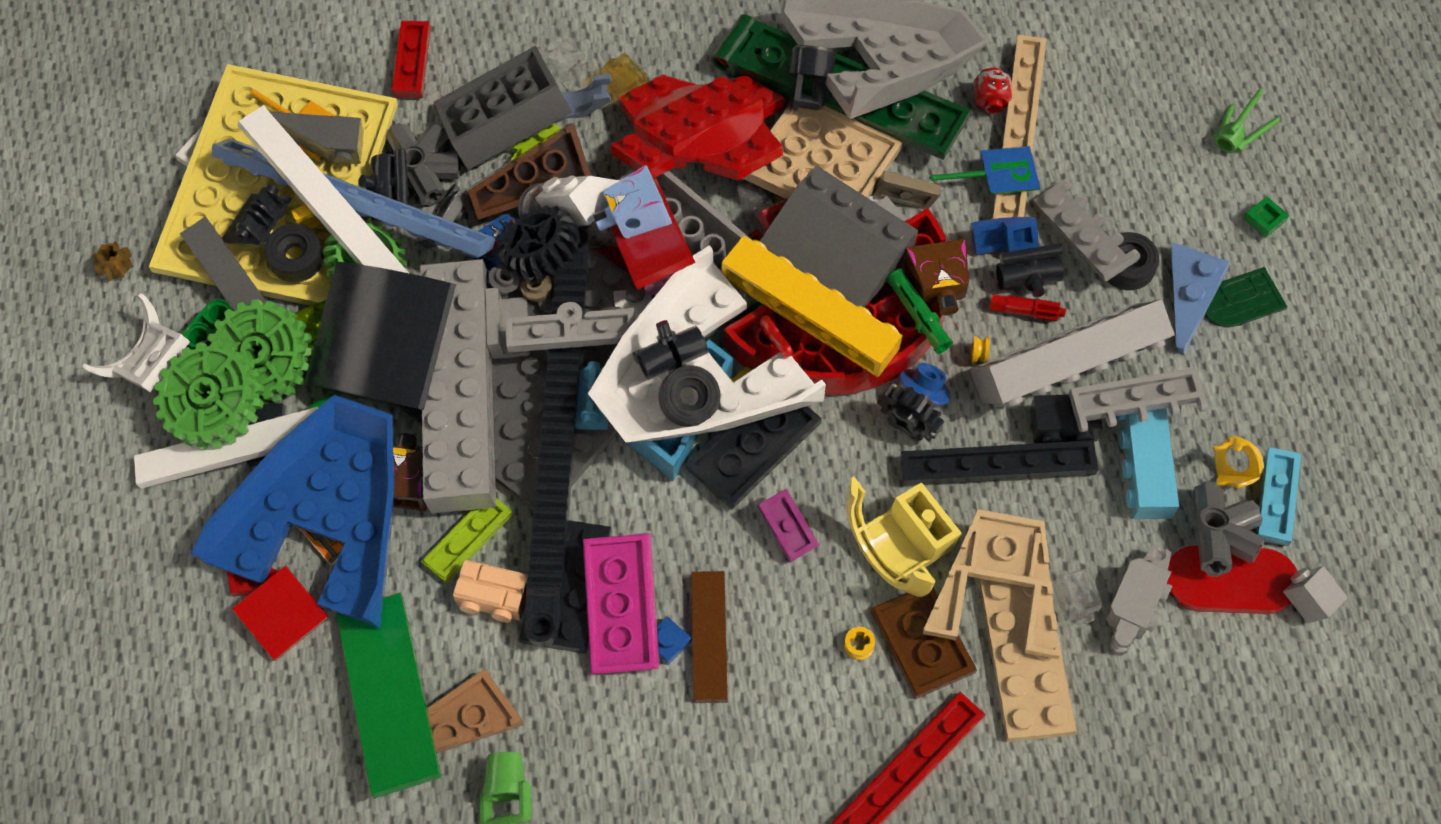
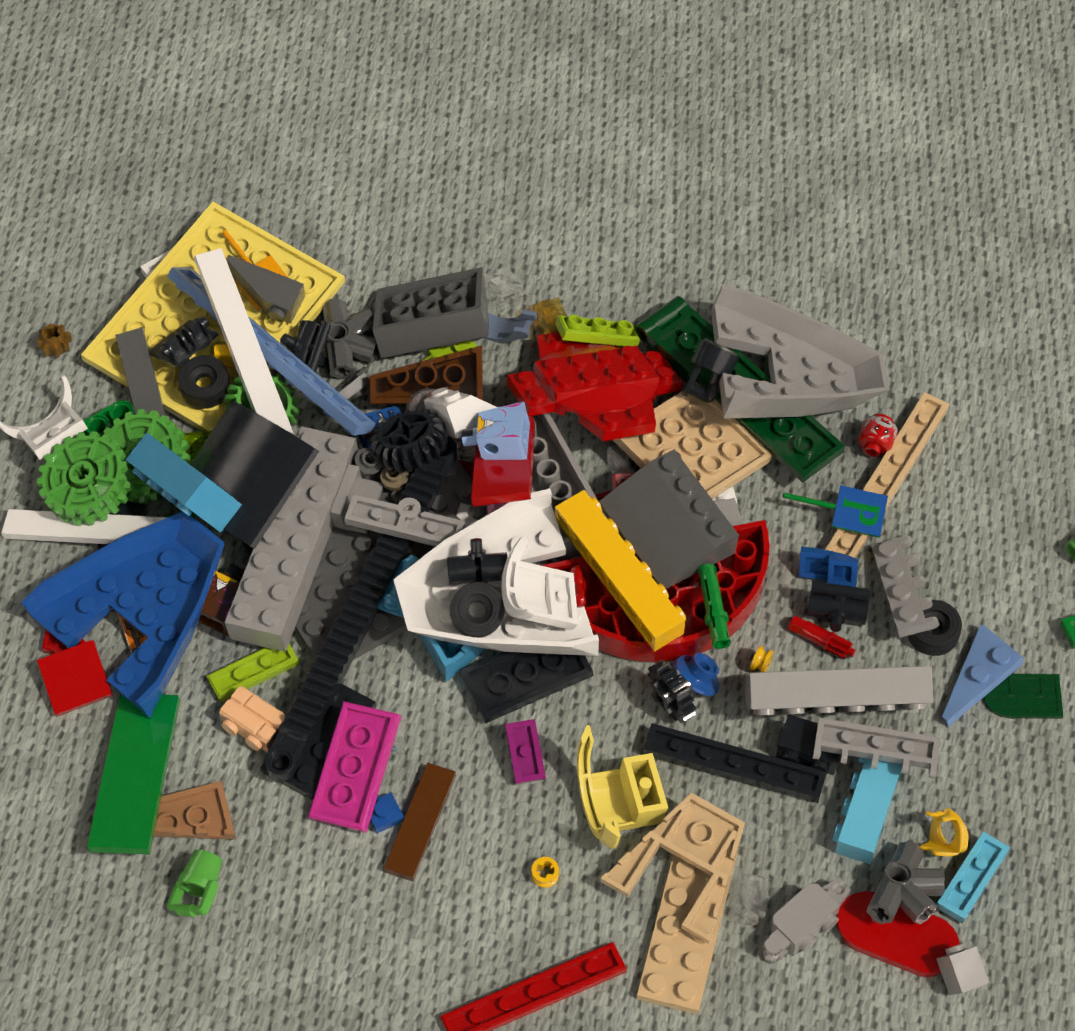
camera: 20 degrees right, 5 degrees down
red plate [392,21,431,98] -> none
reddish brown tile [871,587,977,700] -> none
dark tan plate [872,171,941,209] -> none
reddish brown torso [904,239,969,316] -> none
none -> dark azure wedge [126,433,242,532]
none -> white piece [502,536,578,630]
none -> lime tile [555,315,640,346]

